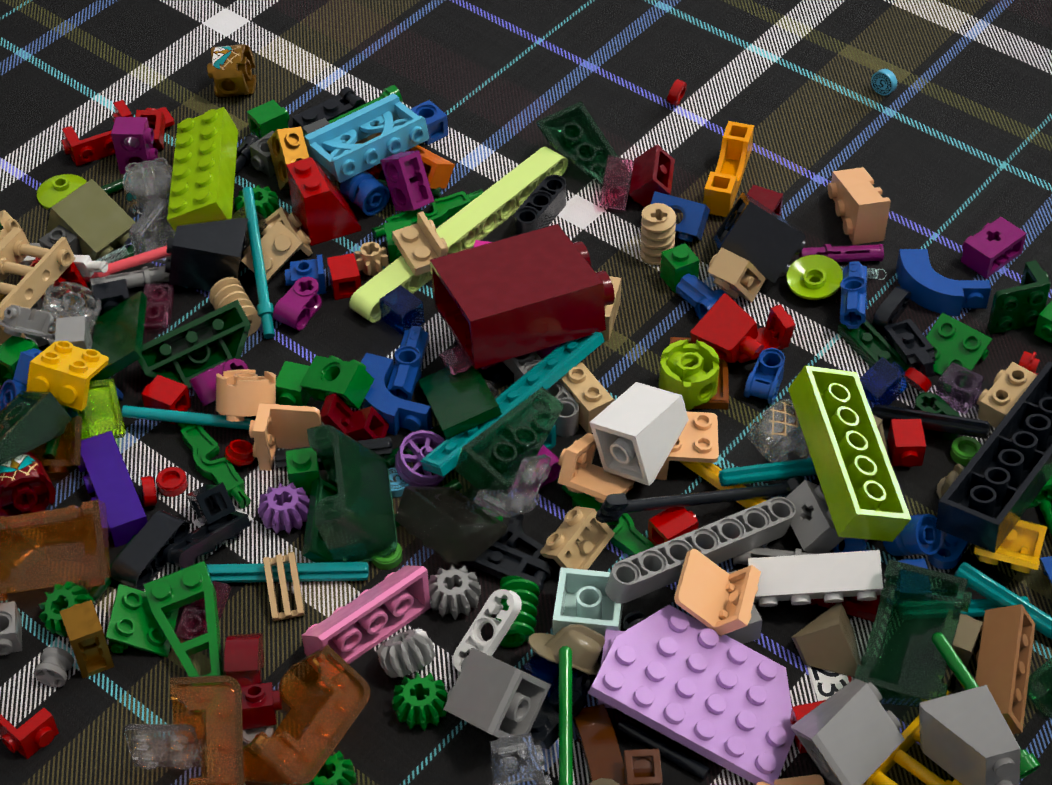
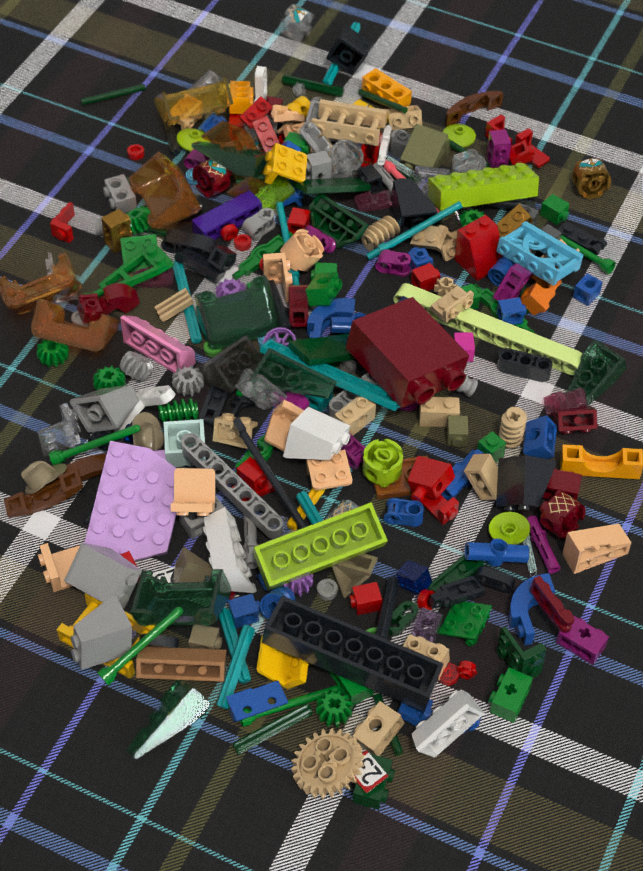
camera: 75 degrees right, 5 degrees up
none -> light grey piece [242,208,276,240]
none -> reddish brown slope [445,91,503,127]
none -> olive brick [447,415,469,447]
none -> blue brick [496,297,526,325]
none -> dark red hinge [529,576,575,633]
none -> dark red brick [539,490,586,539]

